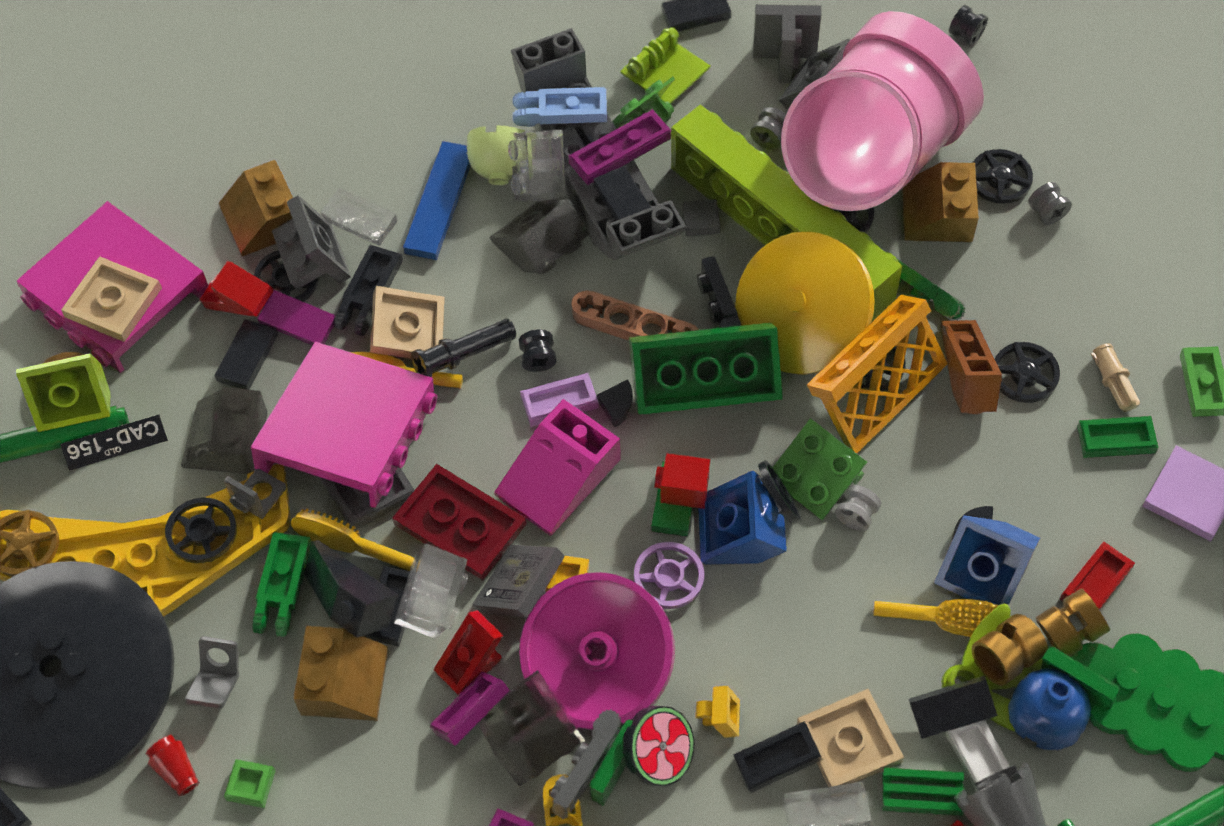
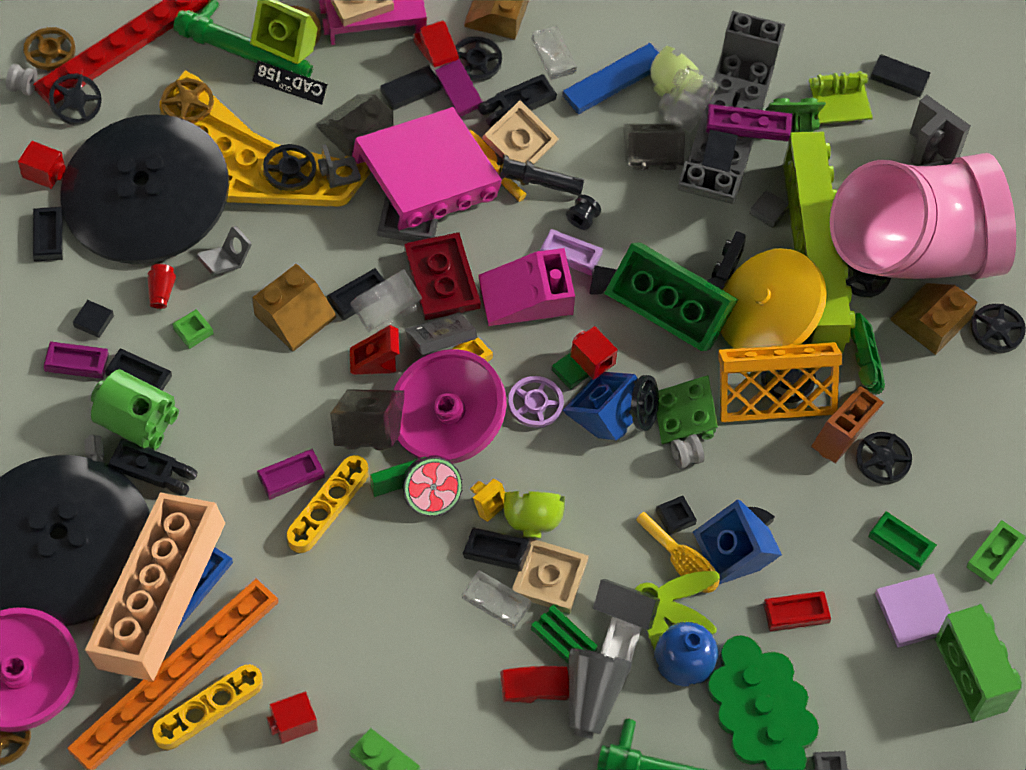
camera: 35 degrees right, 0 degrees up
green hinge [252,532,312,637] -> none
dark grey bracket [272,195,351,289] -> none
yellow piece [291,508,416,572] -> none
black slope [304,540,398,638] -> none
magenta tile [429,672,510,746] -> none
light blue hinge [513,87,607,127] -> none
dark grey hinge [550,709,621,819] -> none
nougat beam [571,290,699,341] -> none
pearl gold wheel [971,613,1048,686] -> none
dark grey wheel [1028,182,1072,225] -> none
pearl gold wheel [1035,588,1110,657] -> none
green tile [1041,646,1120,710] -> none
tan axle [1091,343,1140,412] -> none
none -> lime cylinder [504,491,565,539]
none -> black tile [656,495,697,536]

